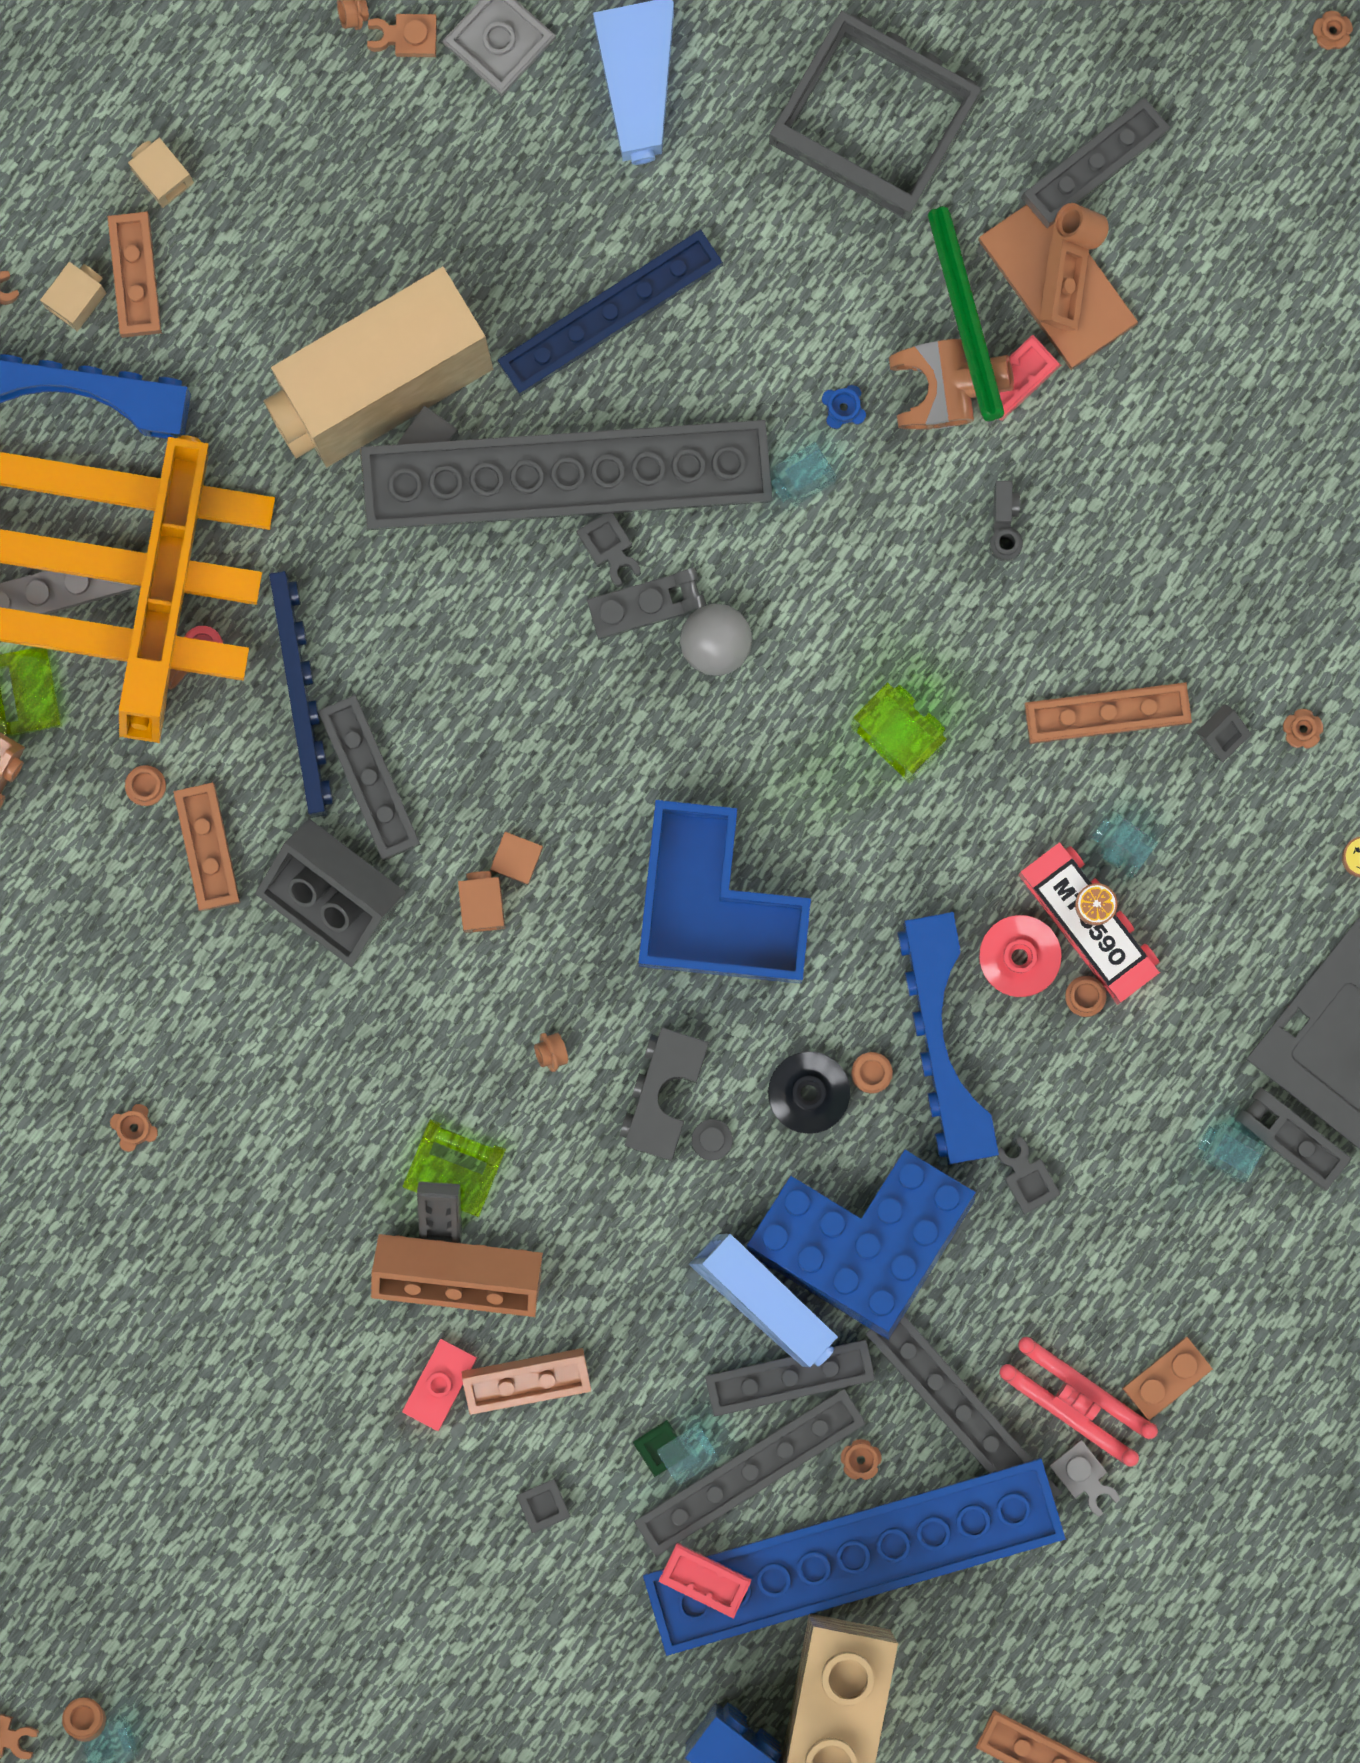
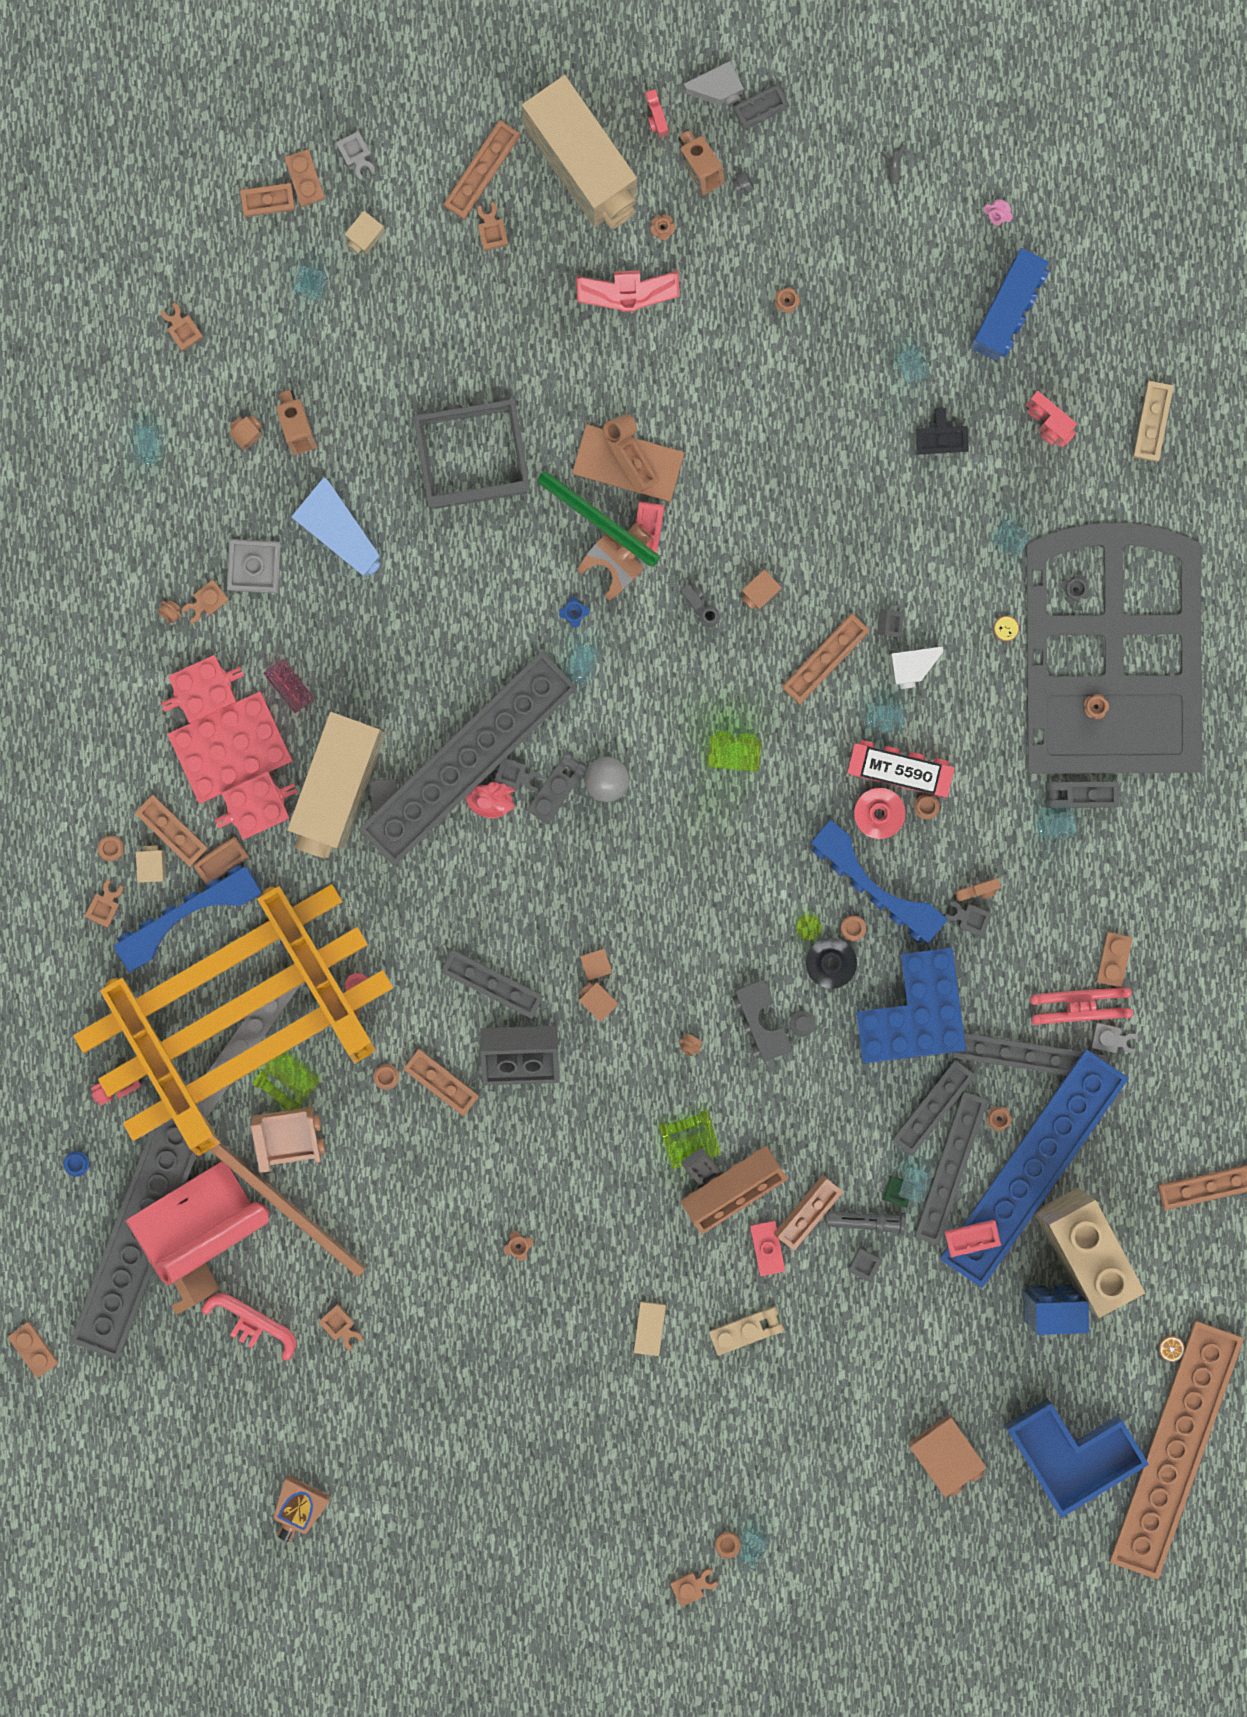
camera: 45 degrees left, 5 degrees up
tan brick [128,137,194,208] -> none
dark blue plate [269,571,333,818] -> none
dark blue plate [497,229,723,396] -> none
blue piece [638,800,811,984] -> none
light blue slope [689,1234,838,1367] -> none
dark grey plate [1021,97,1170,228] -> none
nougat tile [1075,883,1117,926] -> none
nougat plate [1283,709,1323,749] -> none
none -> nougat tile [98,836,124,861]
none -> coral piece [160,655,298,840]
none -> nougat tile [193,836,249,884]
none -> clear pink plate [263,659,315,713]
none -> coral hat [466,782,515,819]
none -> coral plate [576,270,679,312]
none -> tan tile [634,1301,666,1356]
none -> tan plate [709,1306,784,1356]
none -> nougat brick [741,569,782,611]
none -> clear neon green tile [796,915,822,940]
none -> dark grey pin [827,1211,906,1236]
none -> white slope [890,647,943,689]
none -> nougat plate [955,878,1001,901]

